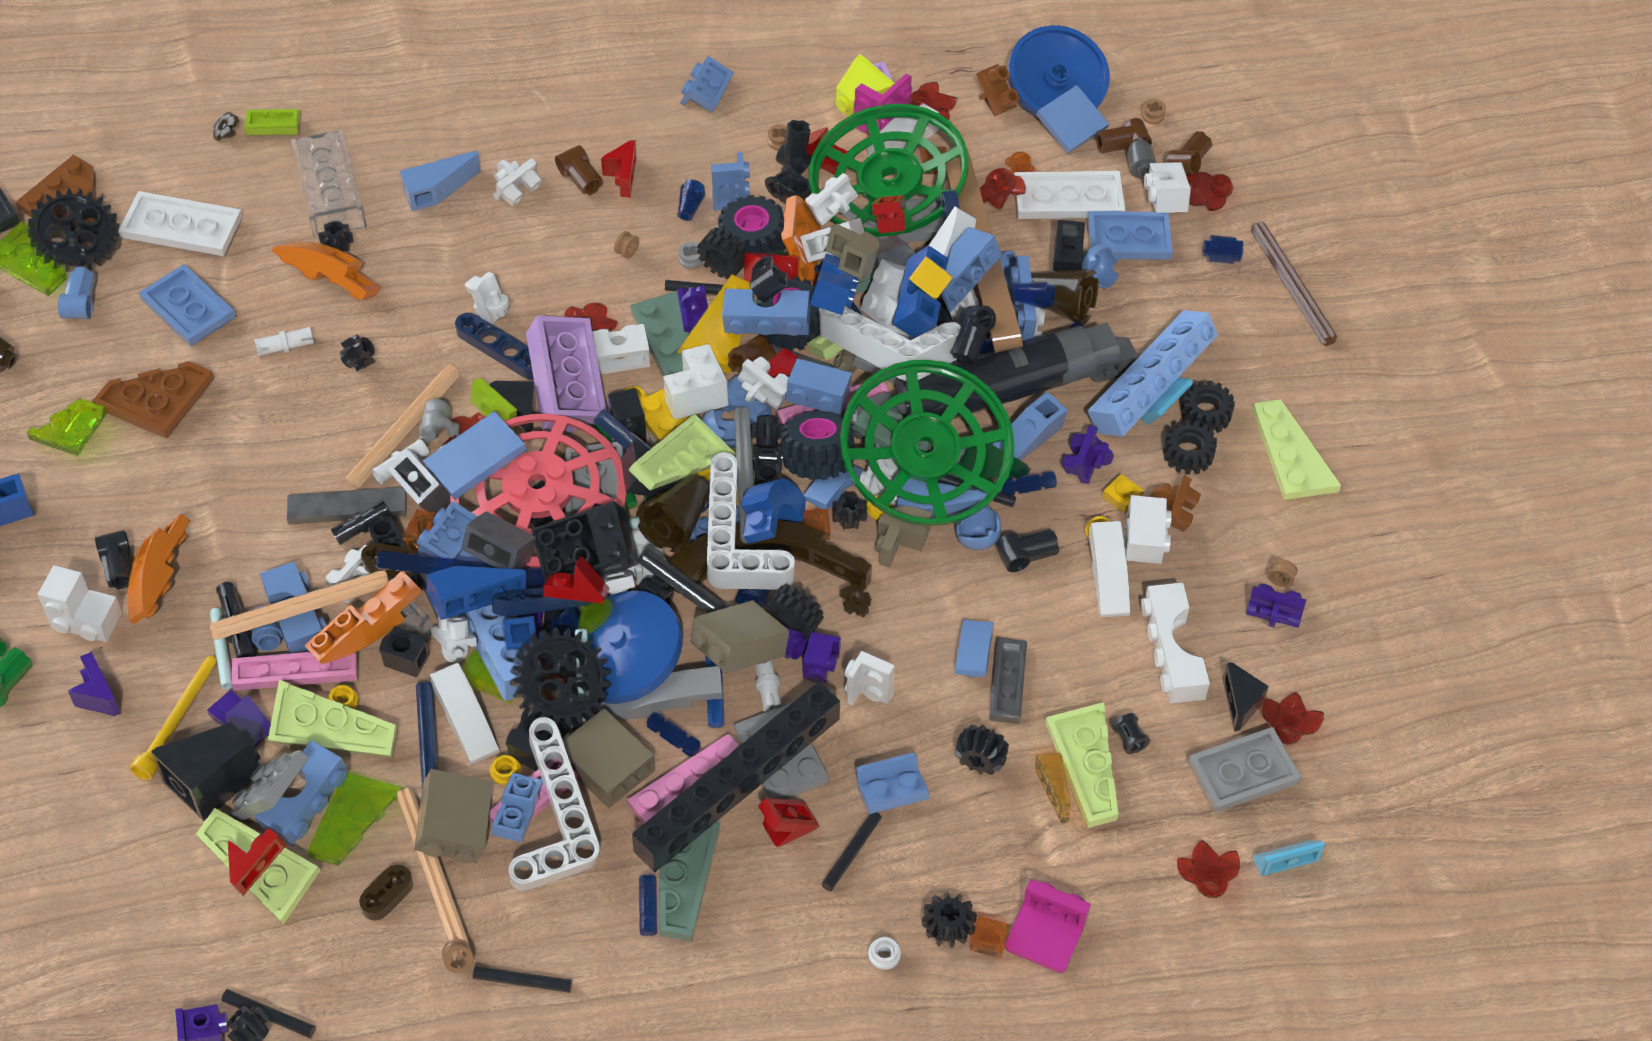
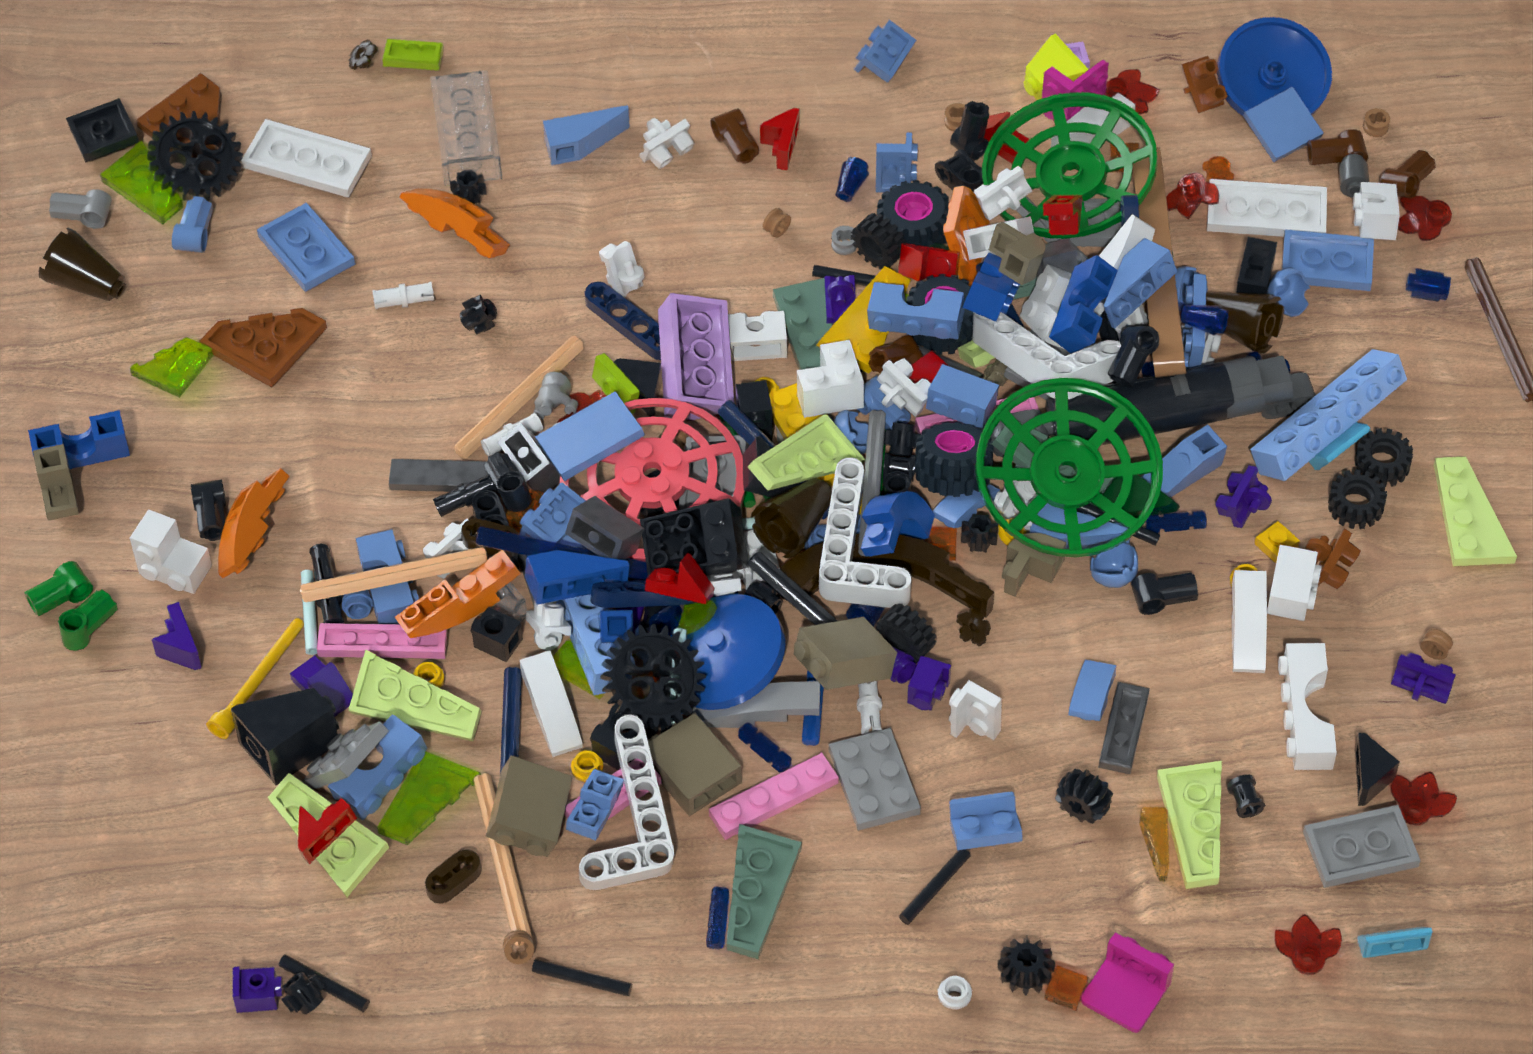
camera: 10 degrees right, 0 degrees up
clear red plate [565,302,618,332] -> none
black brick [632,681,840,873] -> none
black piece [750,254,789,302] -> none
red slope [758,798,820,847] -> none
yellow slope [909,256,952,299] -> none
none -> black piece [484,452,532,512]

